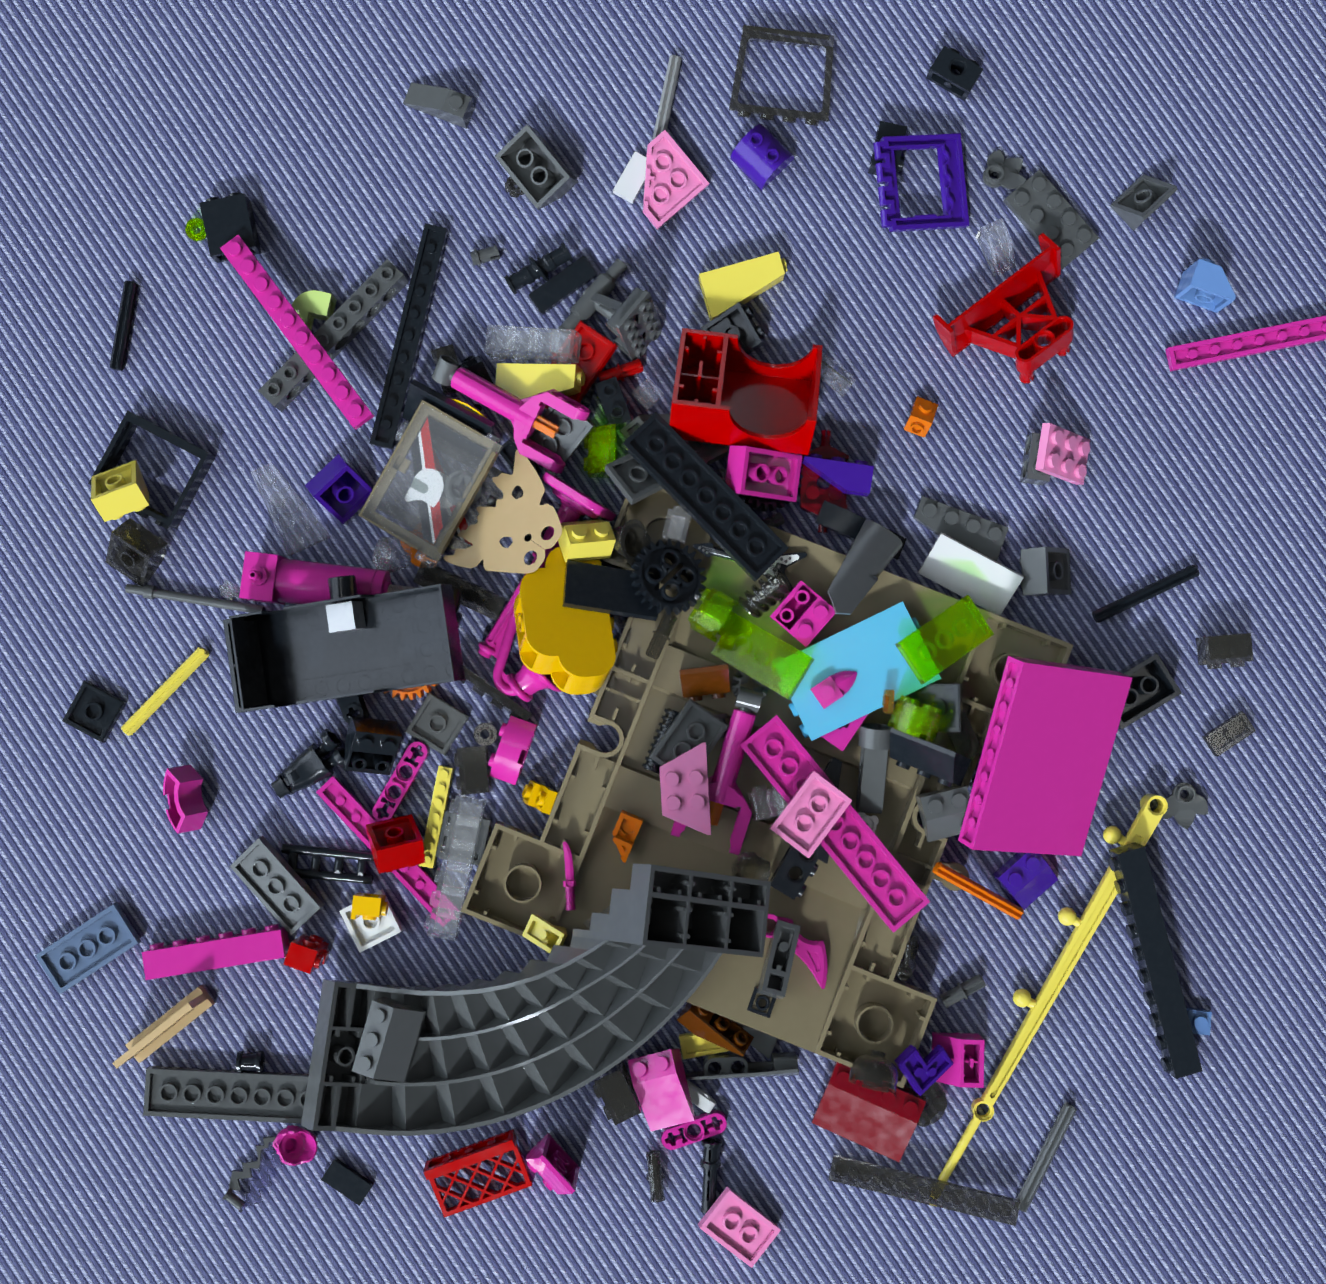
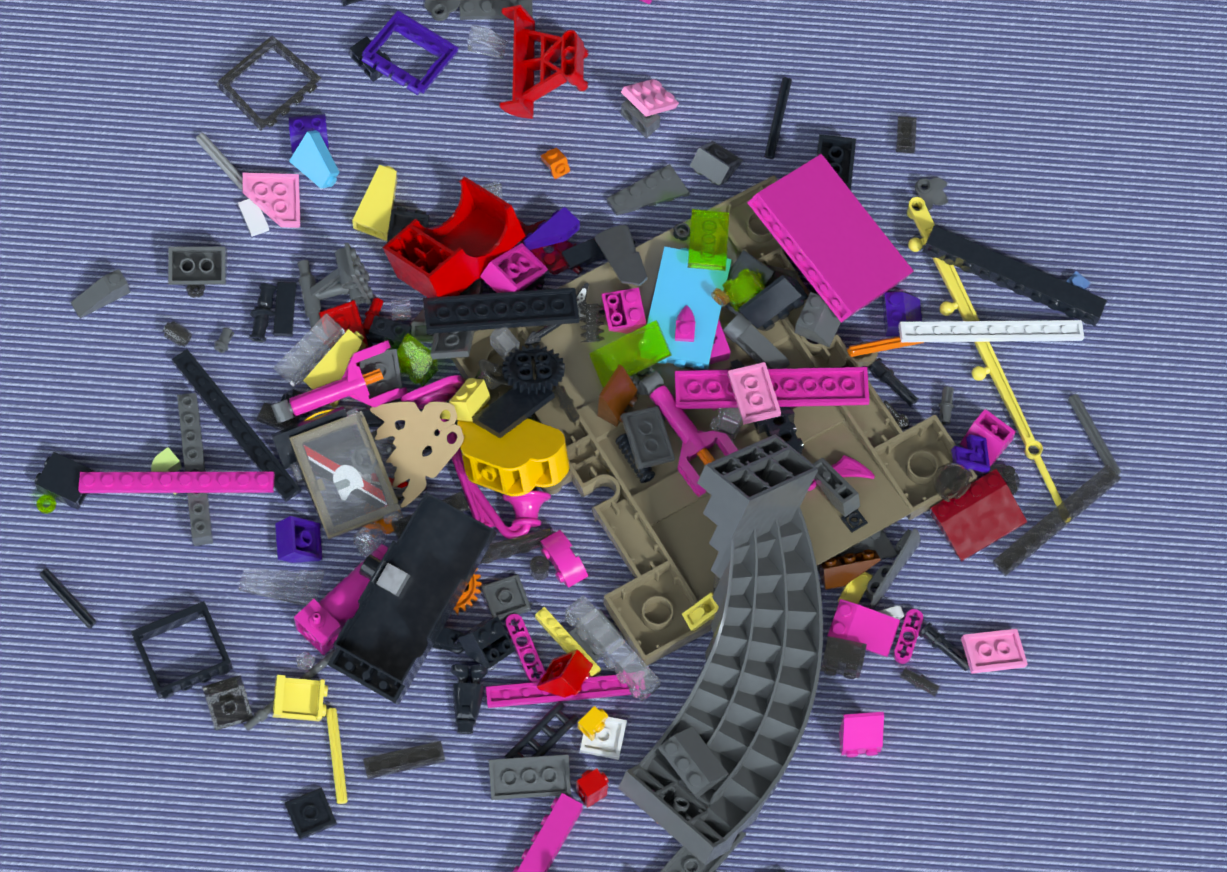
camera: 60 degrees left, 20 degrees down
light yellow slope [91,460,149,522] -> none
dark pink brick [163,765,209,834] -> none
red fence [424,1129,532,1218] -> none
clear smoke brick [454,745,492,795] -> none
yellow slope [522,779,558,815] -> none
dark pink piece [563,841,576,911] -> none
orange slope [612,810,644,863] -> none
bright pink wing [659,742,711,835] -> none
clear neon green brick [688,588,739,643] -> none
white tile [918,532,1024,616] -> none
clear smoke brick [1196,633,1254,669] -> none
none -> clear smoke brick [163,321,192,347]
none -> light yellow panel [272,675,328,721]
none -> medium azure slope [289,130,339,189]
none -> clear smoke plate [363,741,445,780]
none -> black plate [673,223,691,241]
none -> black pin [868,358,919,407]
none -> white plate [898,320,1084,342]

